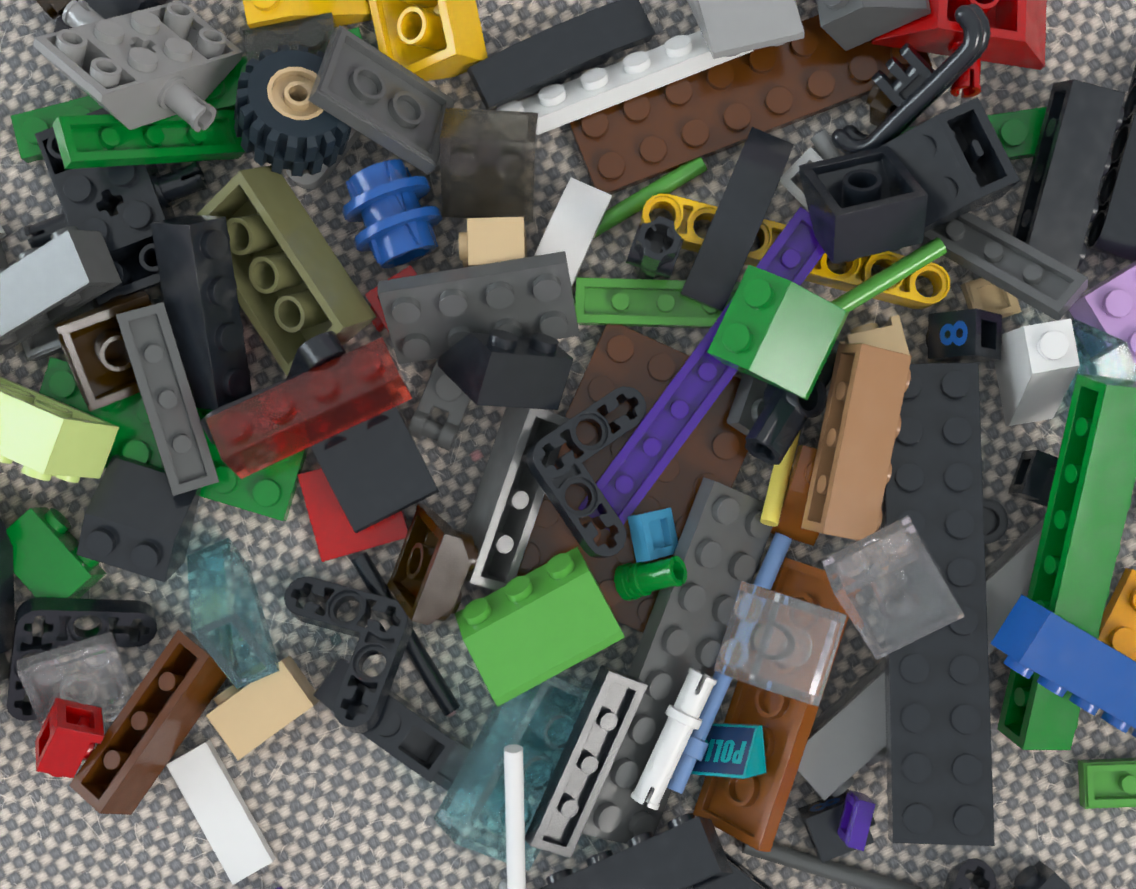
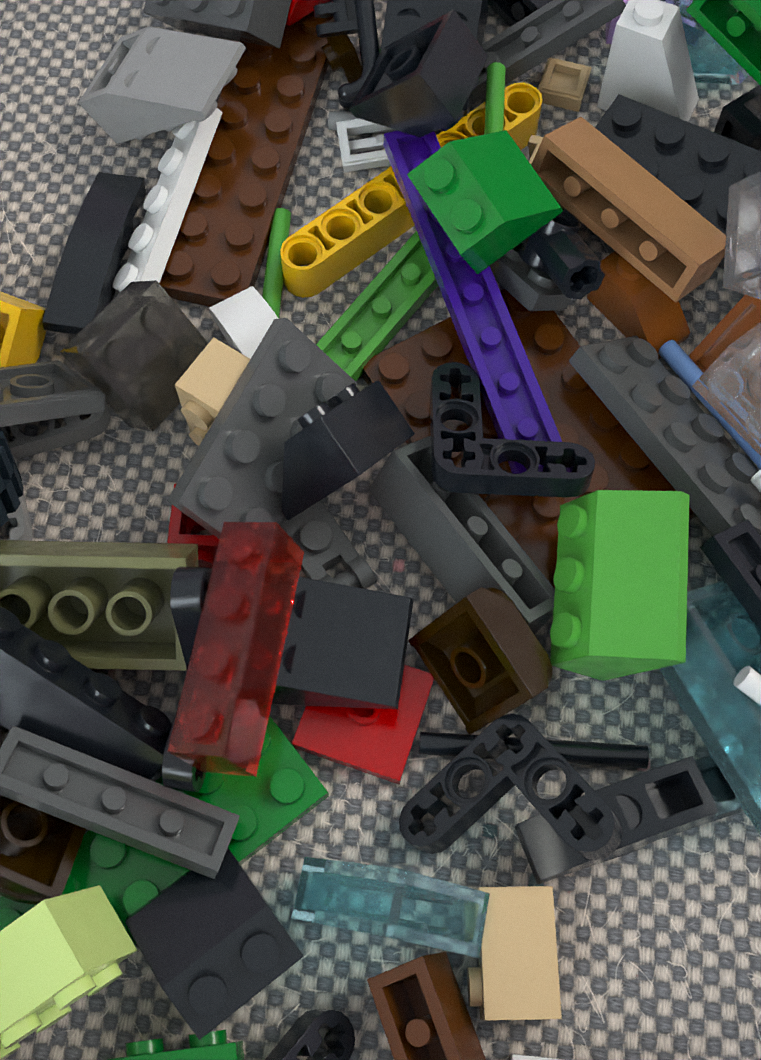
camera: 55 degrees left, 20 degrees down
blue piece [342,159,443,269] -> none
green pin [614,556,687,601] -> none
black piece [626,216,684,279] -> none
dark azure plate [627,508,678,563] -> none
black slope [680,127,794,312] -> none
light yellow bar [760,430,801,527] -> none
black brick [926,308,1002,363] -> none

